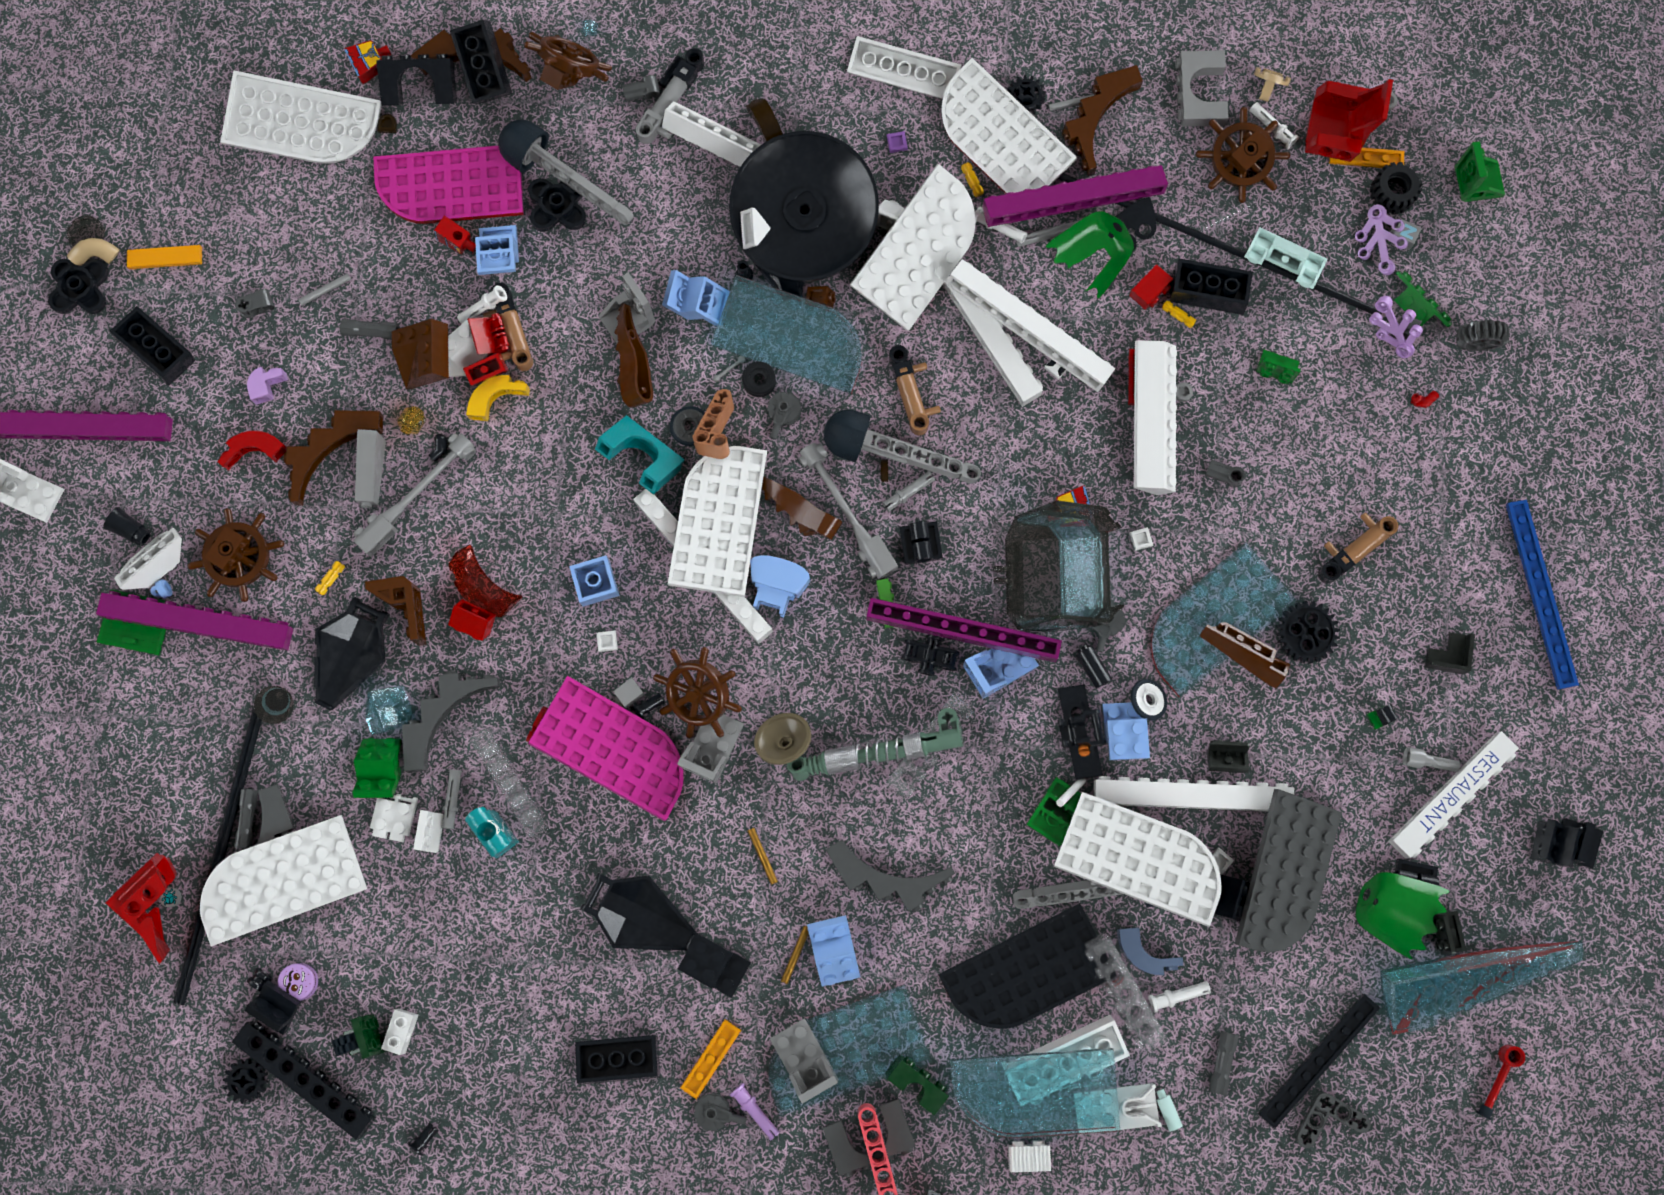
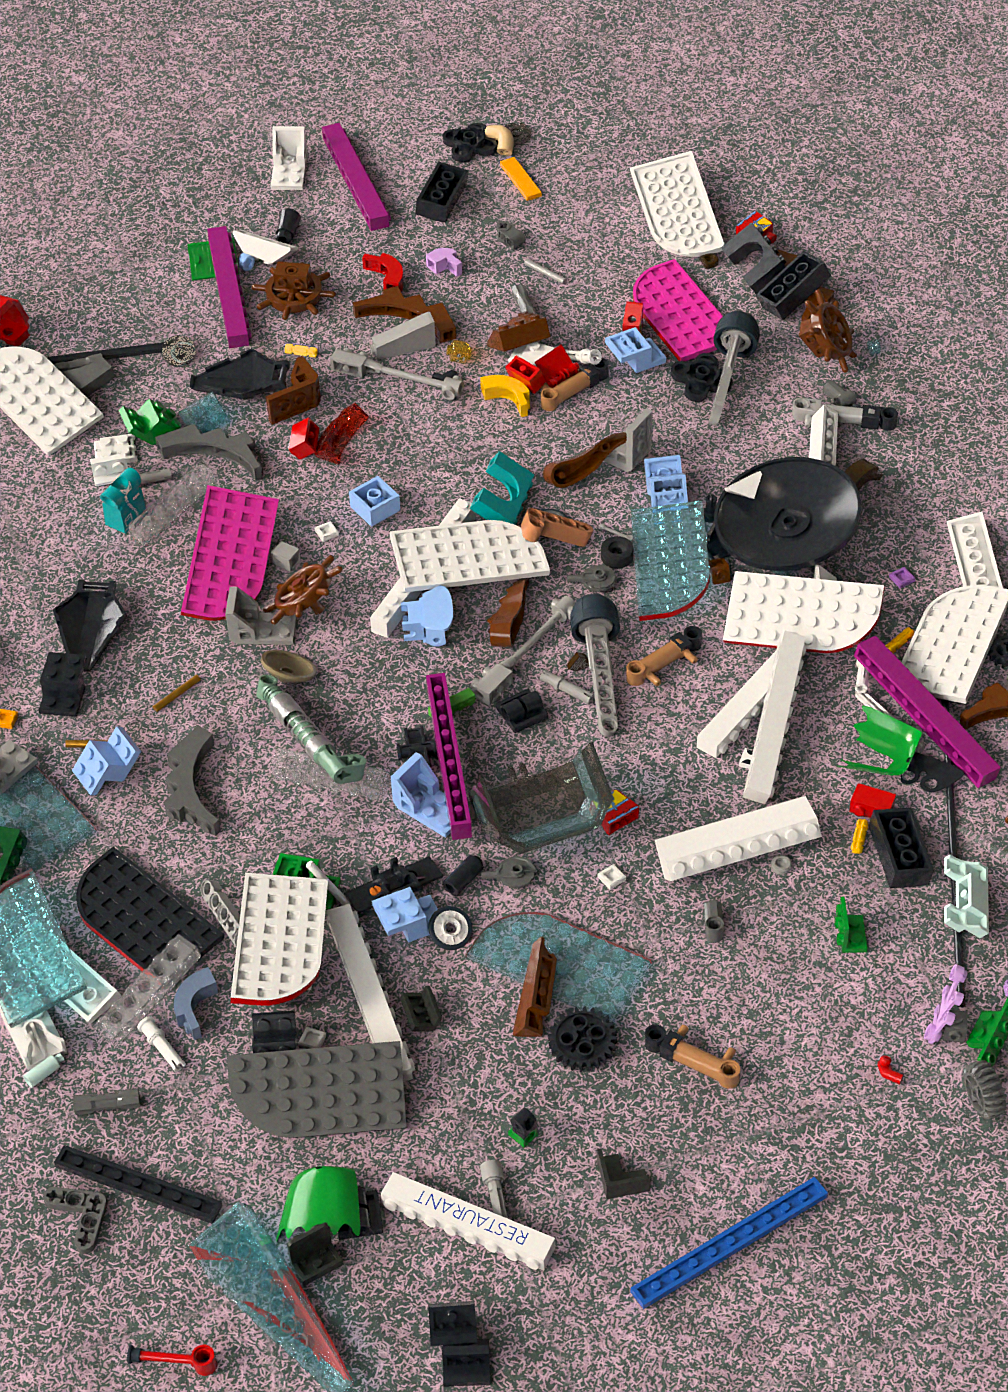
camera: 65 degrees right, 30 degrees down
black pin [633,693,665,719] -> none

